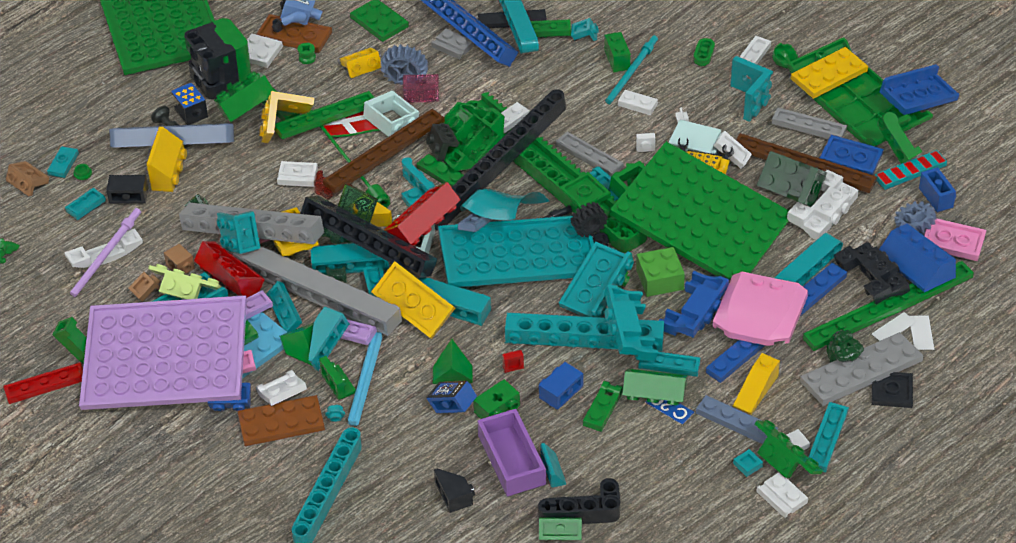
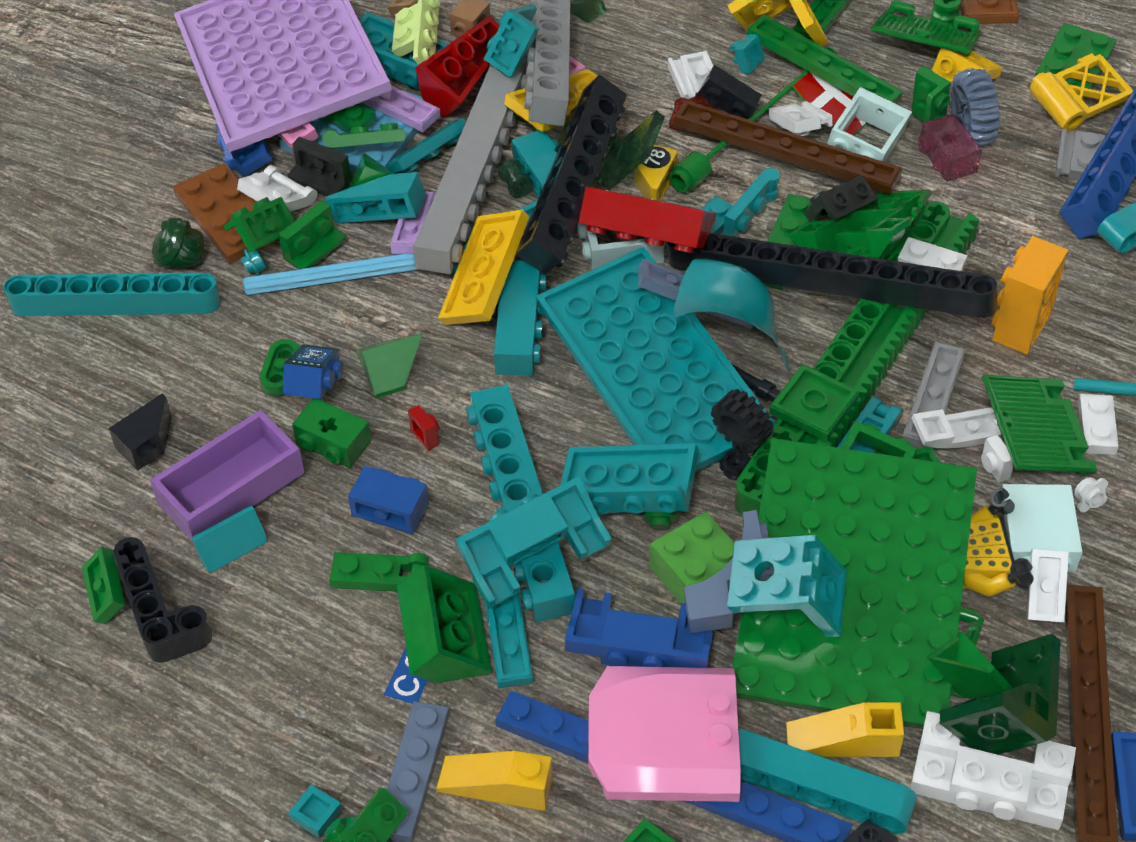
camera: 70 degrees right, 5 degrees up
none -> dark green hair [152,218,204,268]
none -> green bracket [224,197,295,253]
none -> green plate [260,339,299,396]
none -> pearl dark grey bracket [287,136,352,196]
none -> green plate [322,123,406,148]
none -> sand blue arch [684,510,774,633]
none -> black bracket [697,65,762,119]
none -> teal bracket [727,535,847,637]
none -> teal tile [729,34,765,74]
none -> white plate [769,101,833,136]
none -> yellow slope [786,702,904,757]
none -> green window [870,0,982,54]
none -> green bracket [911,66,951,138]
none -> white slope [911,407,1004,448]
none -> green slope [927,631,1012,698]
none -> green window [982,375,1097,477]
none -> light orange brick [991,236,1068,355]
none -> yellow piece [1029,53,1133,132]

